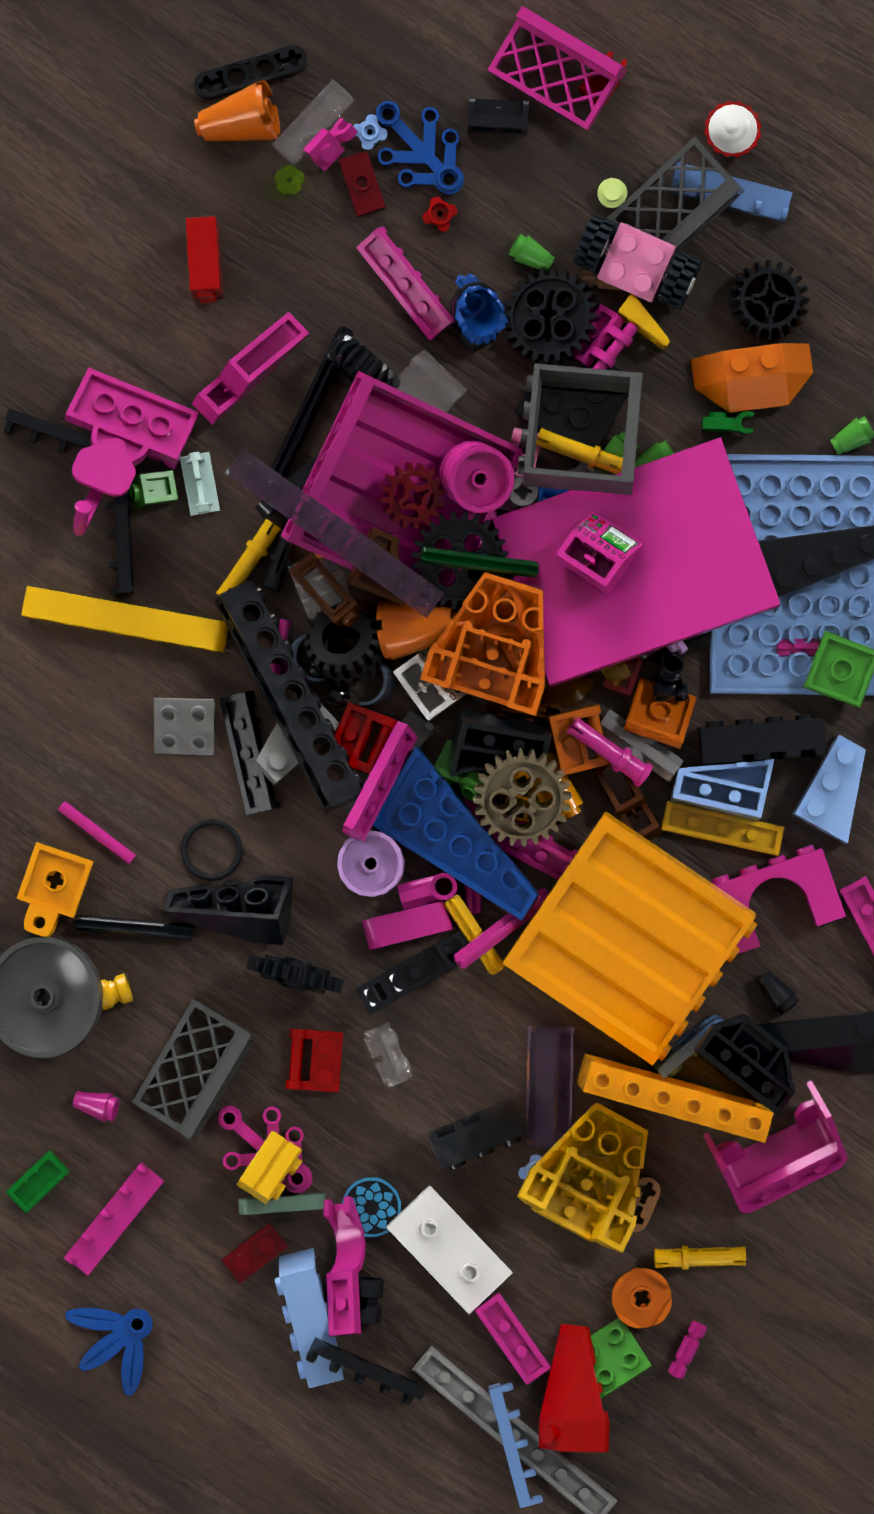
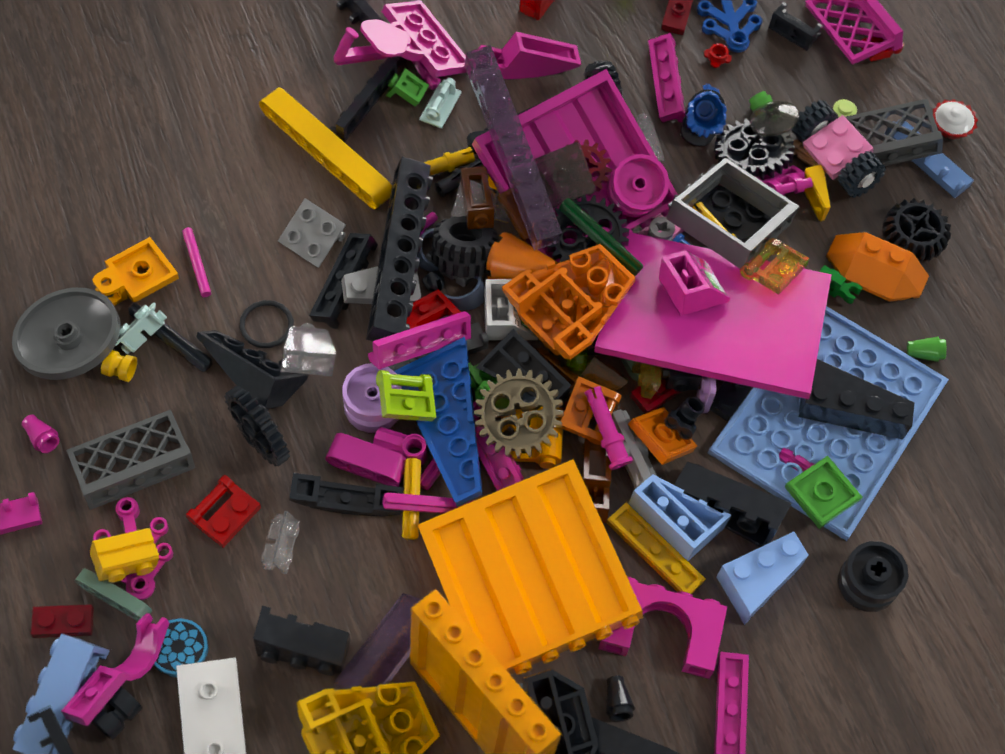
camera: 25 degrees right, 25 degrees down
none -> light aqua hinge [115,302,167,354]
none -> clear torso [281,323,336,376]
none -> lime plate [376,370,436,422]
none -> clear smoke plate [530,142,597,210]
none -> clear yellow plate [740,238,809,295]
none -> clear smoke dish [749,101,799,136]

